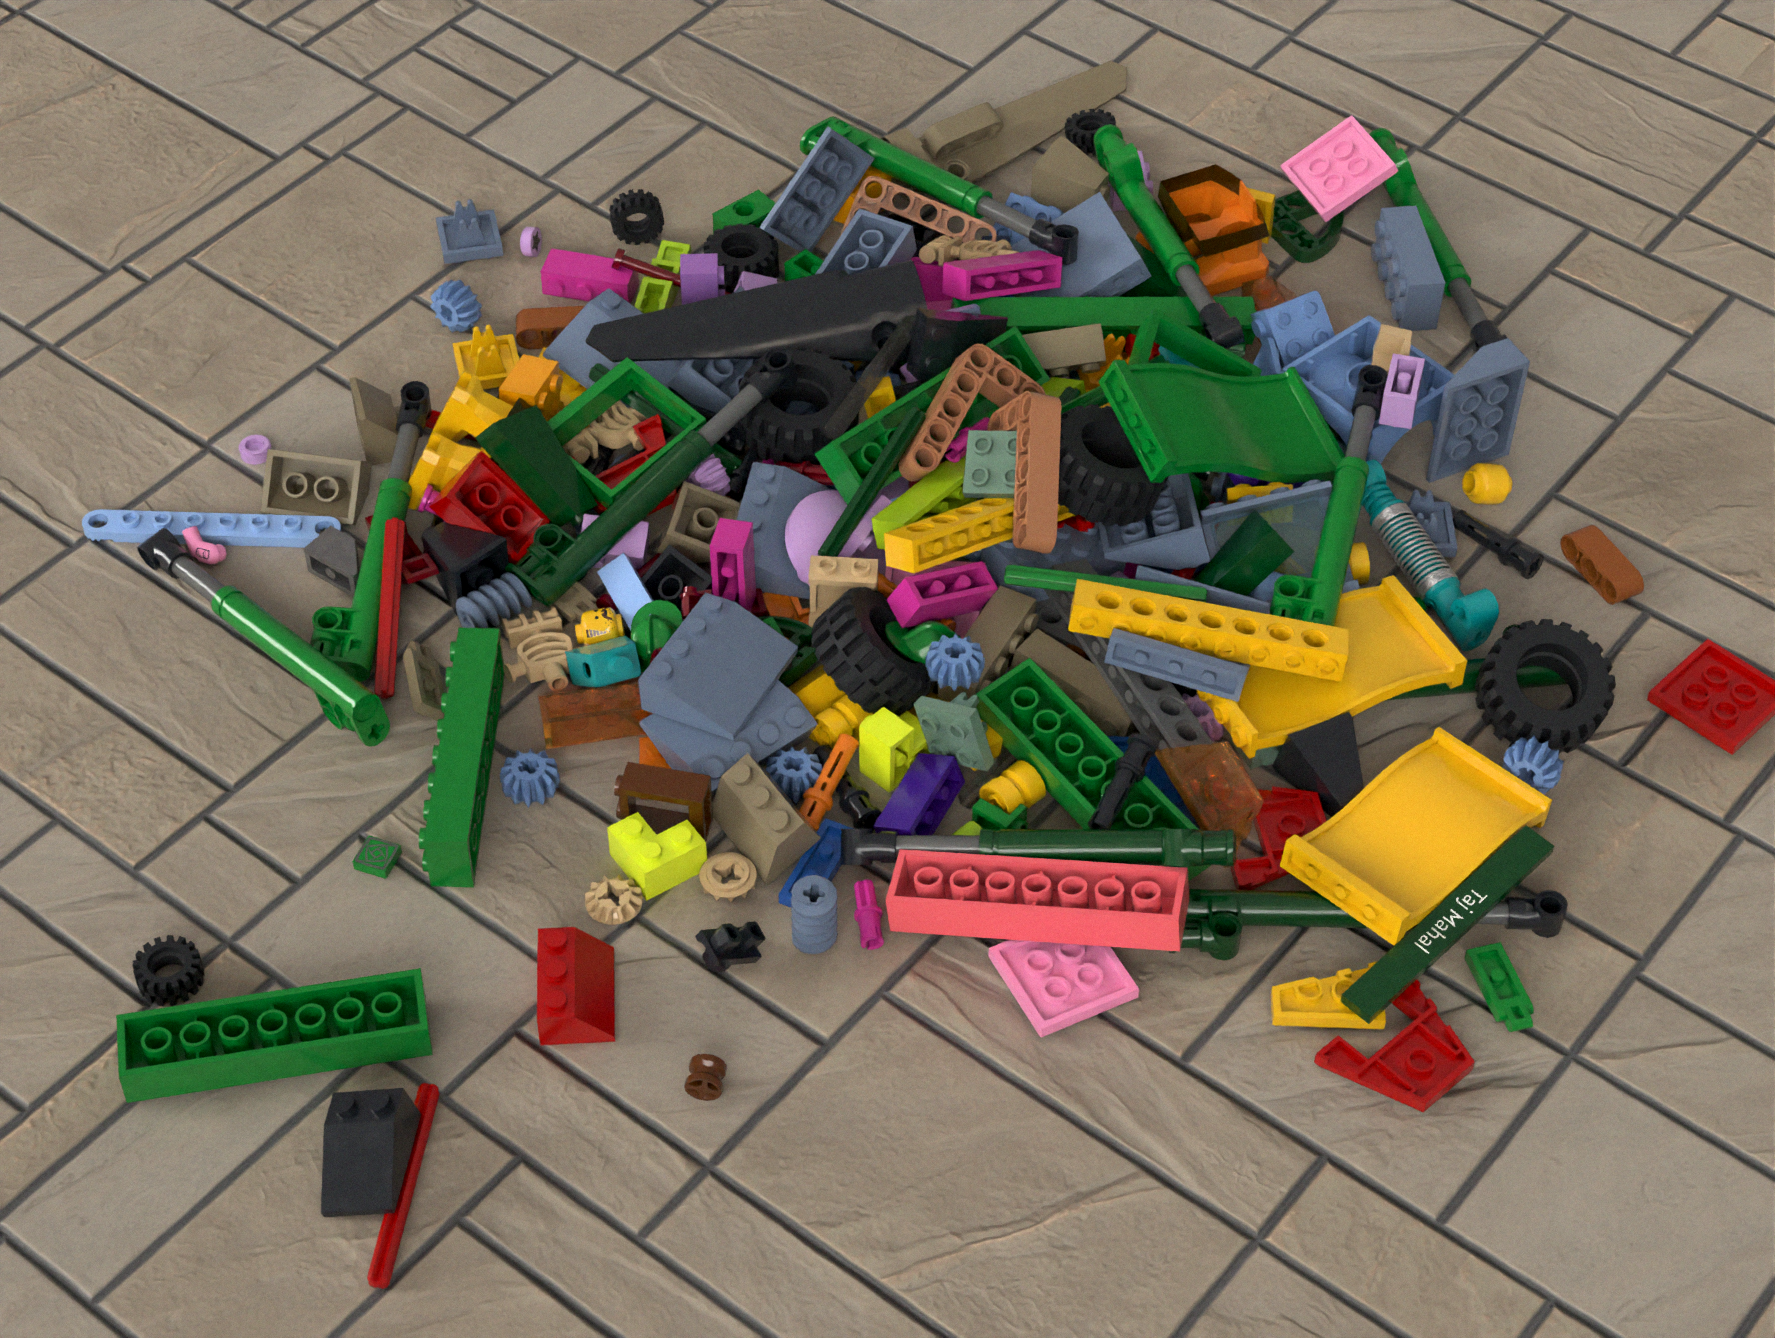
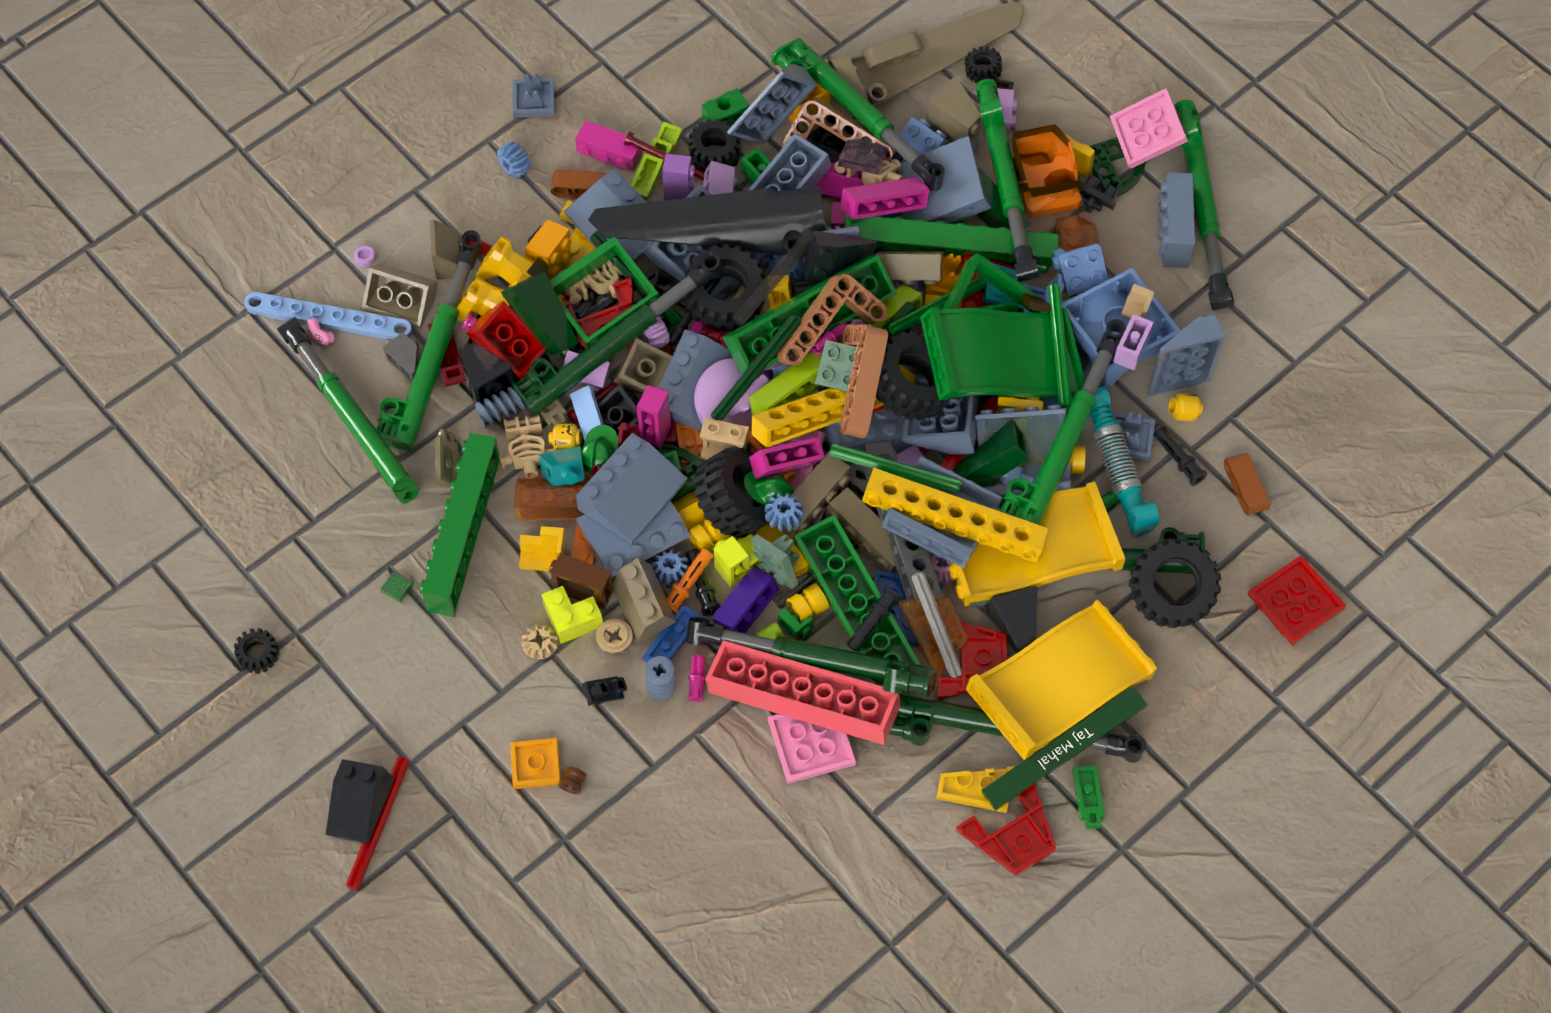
camera: 10 degrees right, 15 degrees up
green brick [116,968,433,1103] -> none
red axle [374,517,405,699] -> none
yellow plate [452,325,519,390] -> none
medium blue gear [500,748,560,808] -> none
lavender tile [520,227,542,257] -> none
red slope [537,927,615,1045] -> none
black tyre [609,189,664,245] -> none
medium blue gear [1502,736,1564,795] -> none
none -> light orange tile [510,737,561,789]
none -> yellow panel [519,526,567,571]
none -> plate [838,139,888,175]
none -> light grey axle [912,572,962,678]
none -> dark brown tile [1021,293,1051,313]
none -> green axle [1048,284,1072,408]
none -> black hips [1078,175,1118,213]

